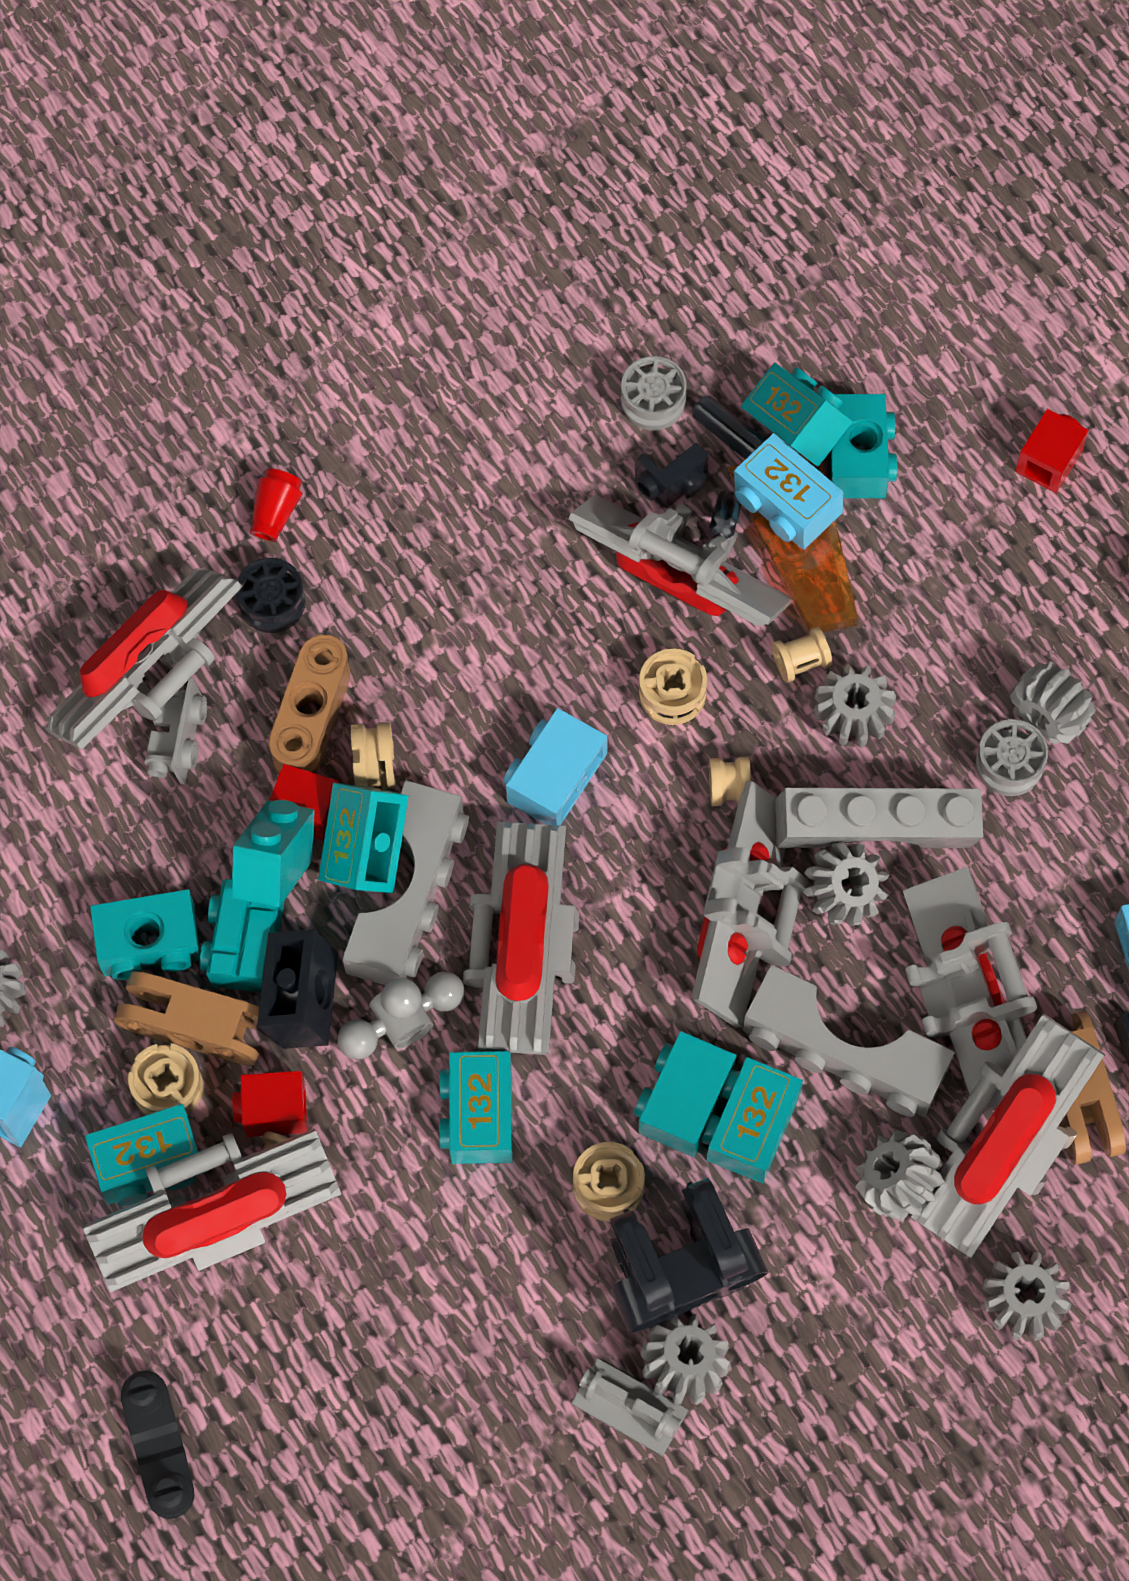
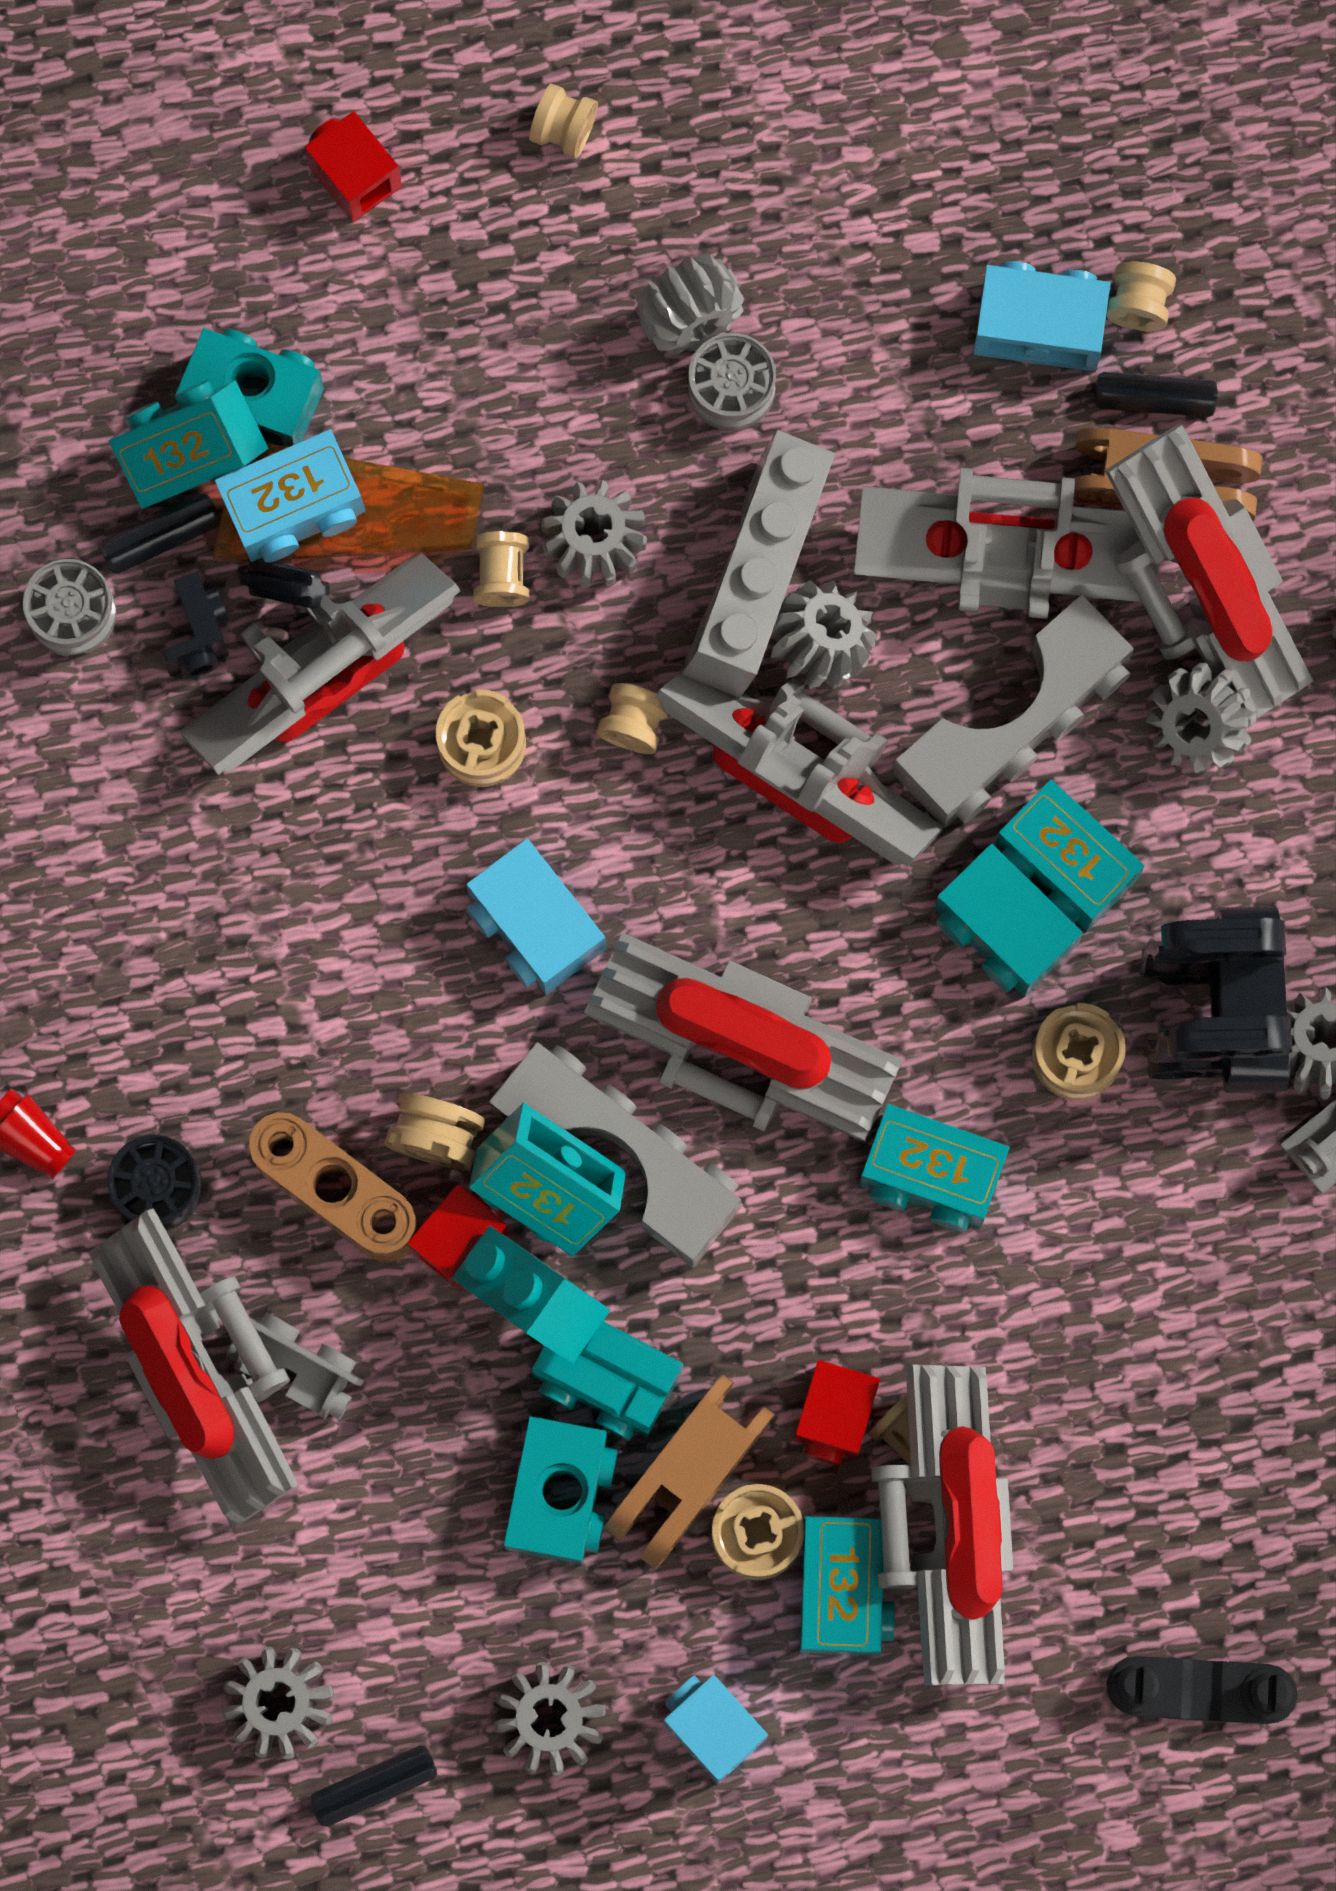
camera: 70 degrees left, 10 degrees up
black brick [257,929,338,1049] -> none
light grey piece [338,971,465,1060] -> none

